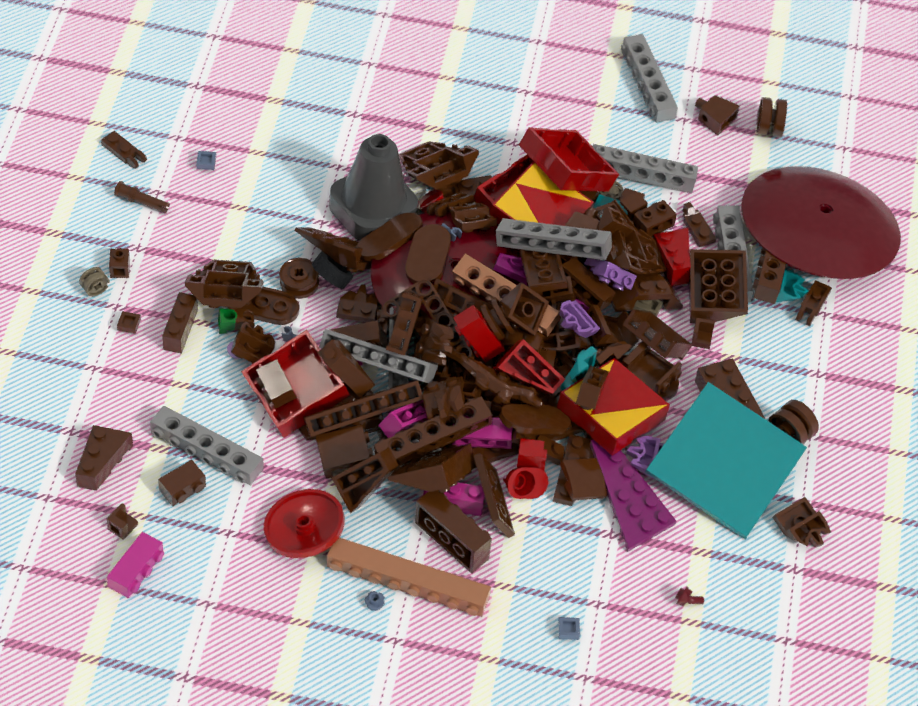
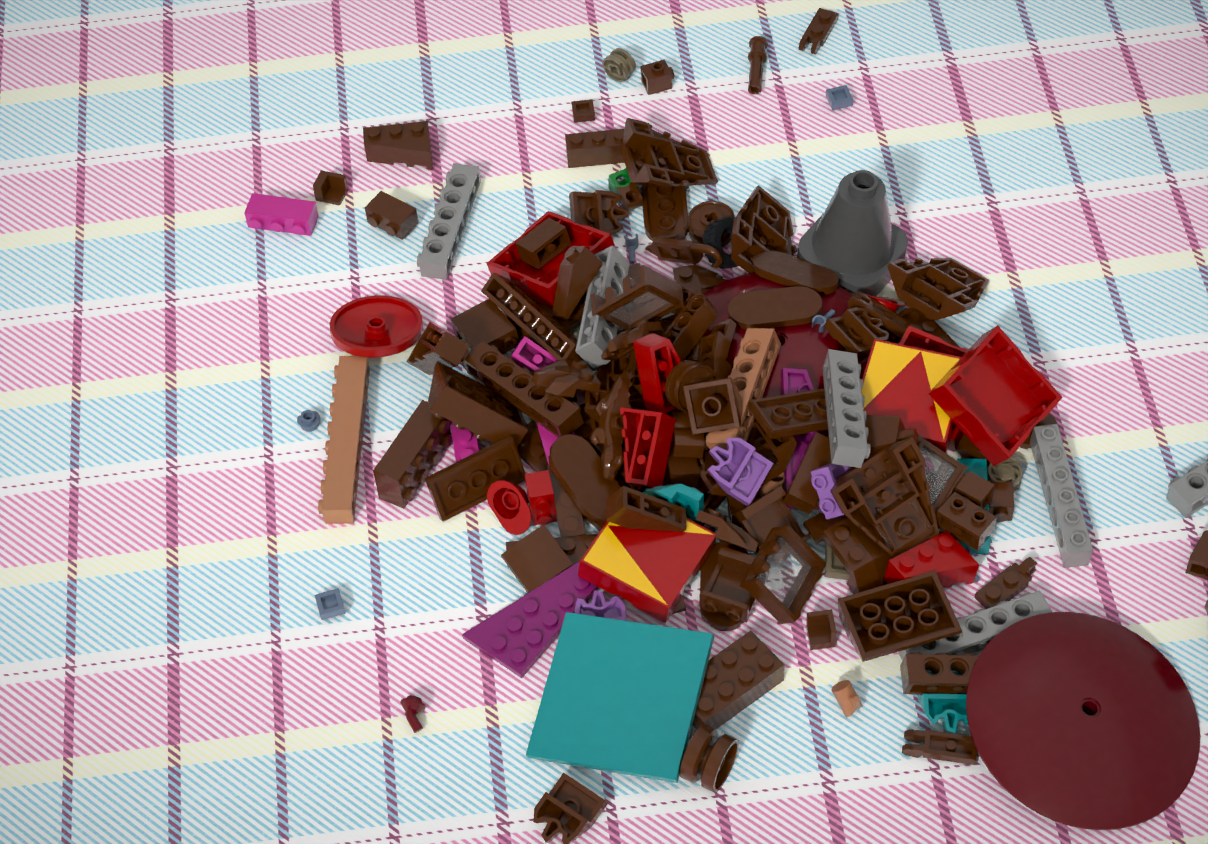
camera: 80 degrees right, 0 degrees up
none -> reddish brown plate [645,237,722,268]
none -> nougat piece [831,680,863,717]

